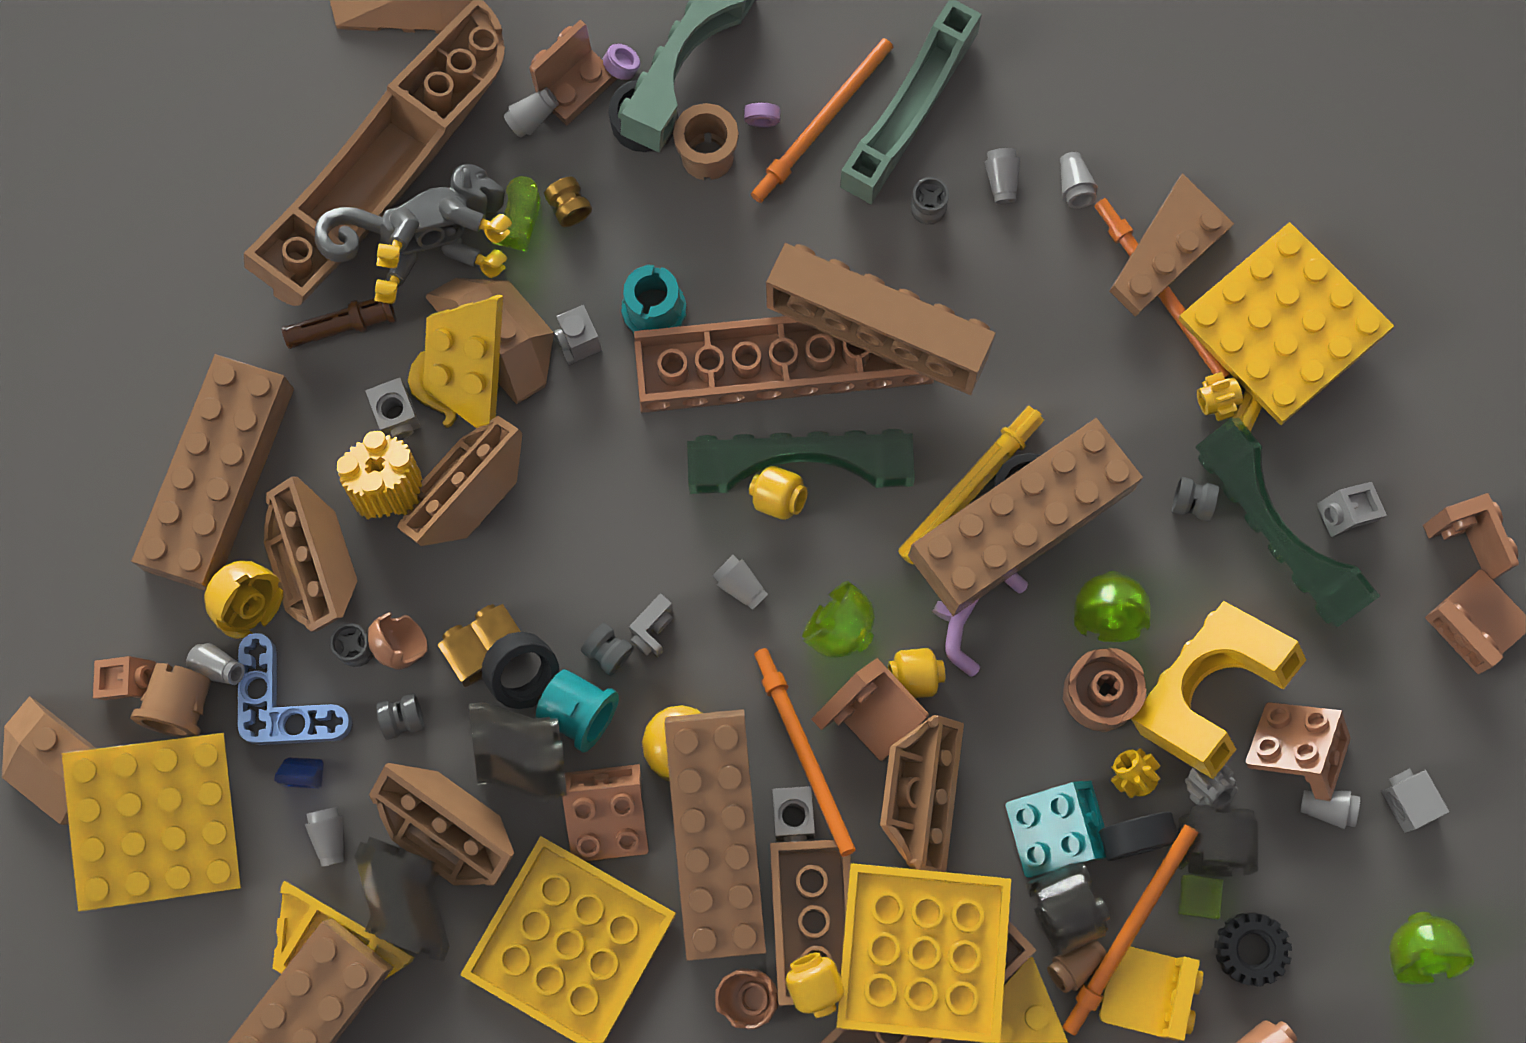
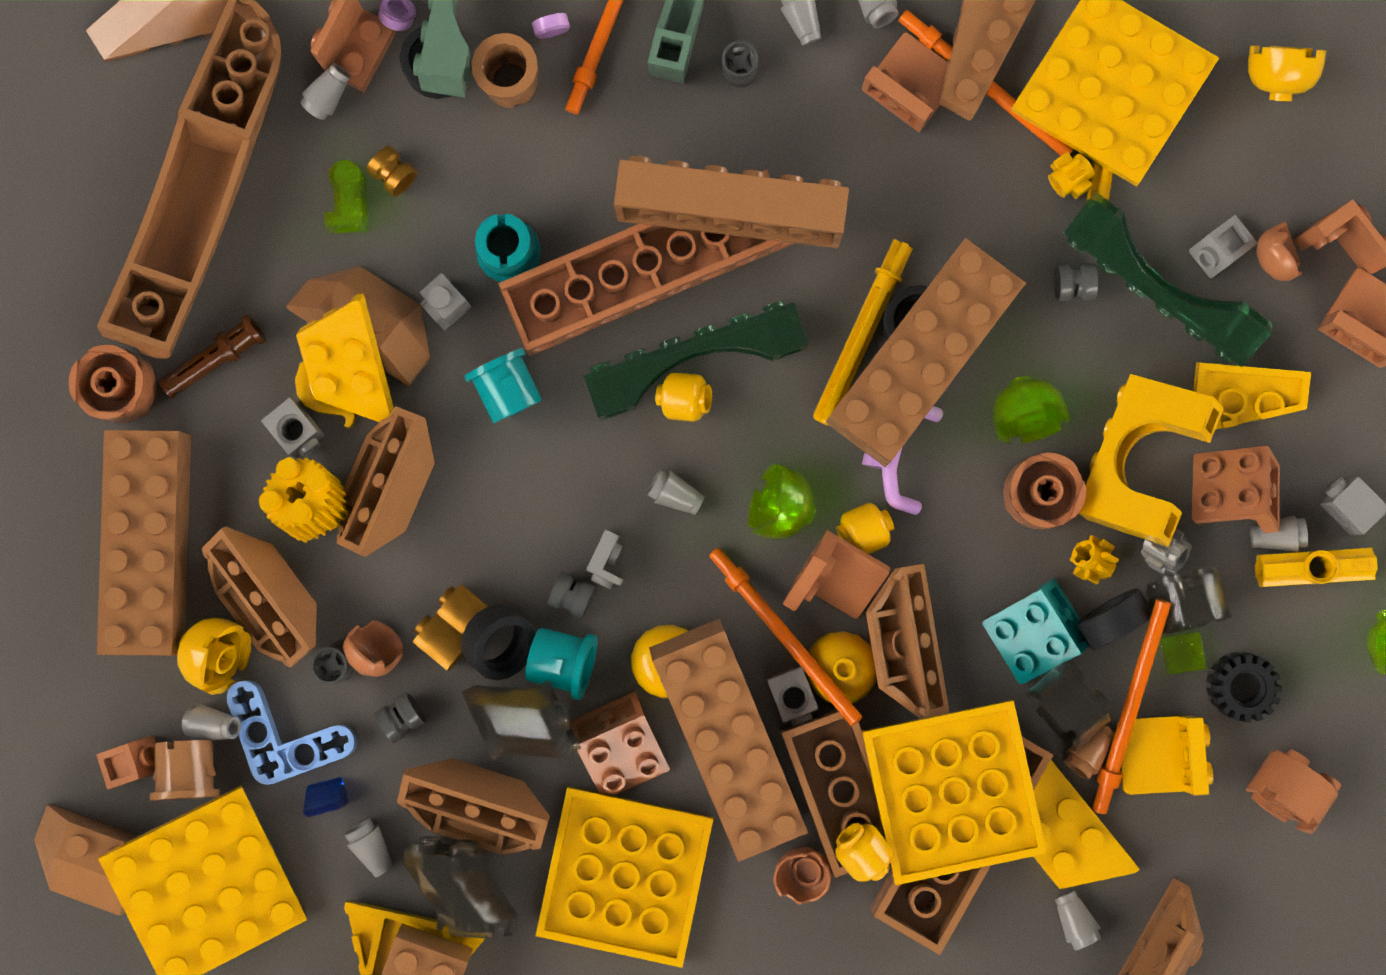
camera: 10 degrees left, 10 degrees up
dark grey animal [315,164,512,304] -> none
none -> nougat brick [69,345,157,423]
none -> teal piece [464,348,542,424]
none -> yellow cylinder [805,631,877,704]
none -> nougat bracket [861,32,948,133]
none -> yellow wing [1193,362,1311,430]
none -> yellow cylinder [1248,45,1326,101]
none -> yellow piece [1254,547,1378,587]
none -> nougat hair [1256,222,1302,281]

